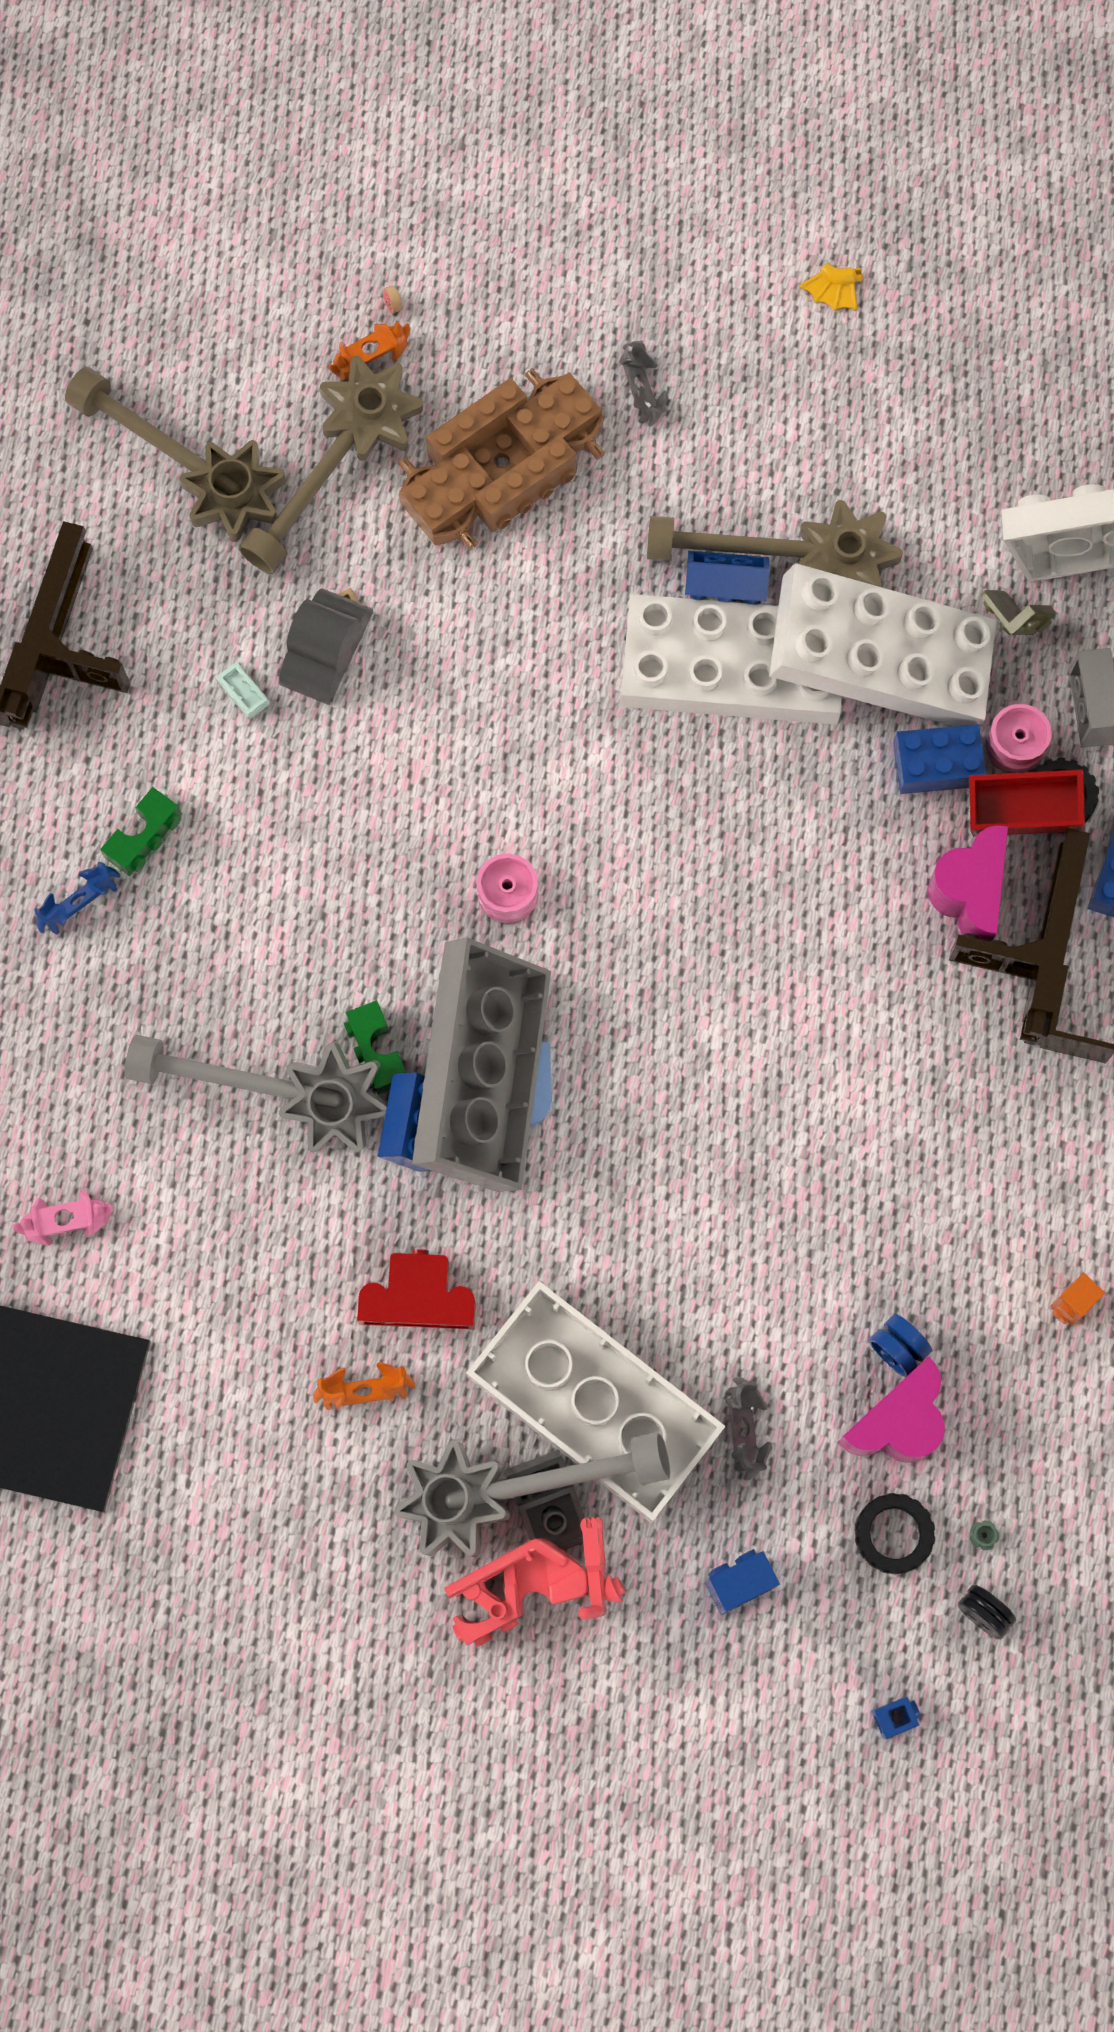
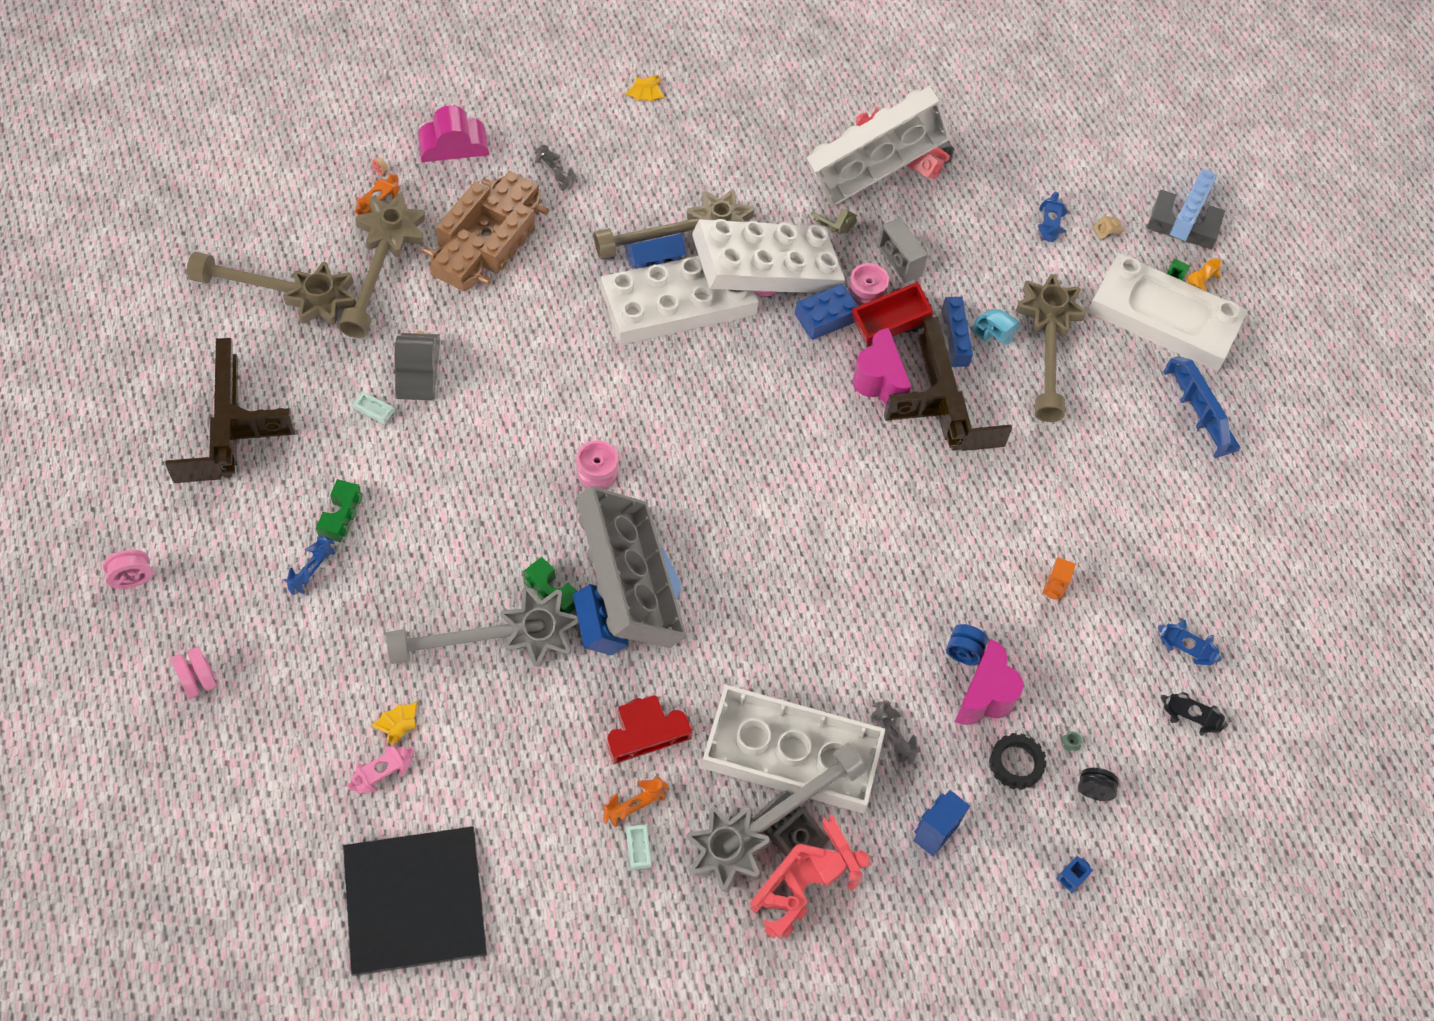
camera: 30 degrees left, 15 degrees down
none -> yellow arm [371,702,417,745]
none -> dark pink brick [418,105,489,162]
none -> light aqua plate [626,824,652,870]

